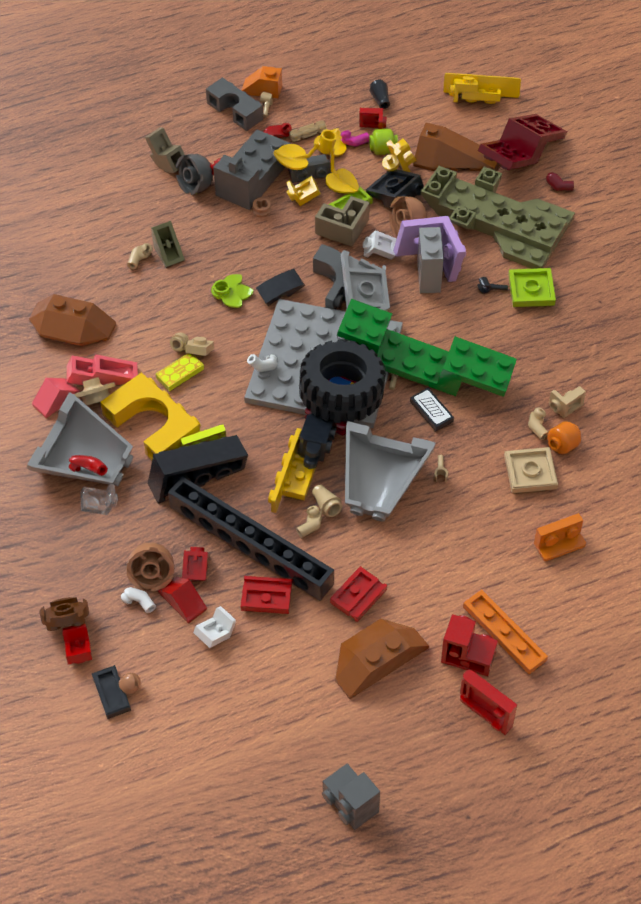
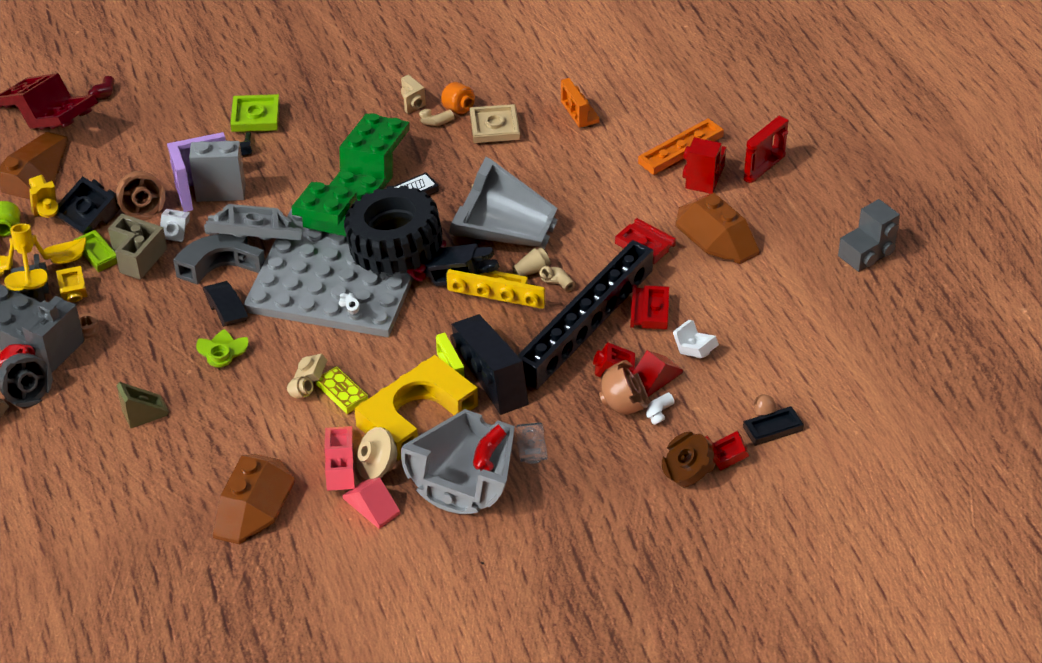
camera: 90 degrees left, 10 degrees down
tan arm [127,243,153,269] -> none
olive piece [421,166,575,269] -> none

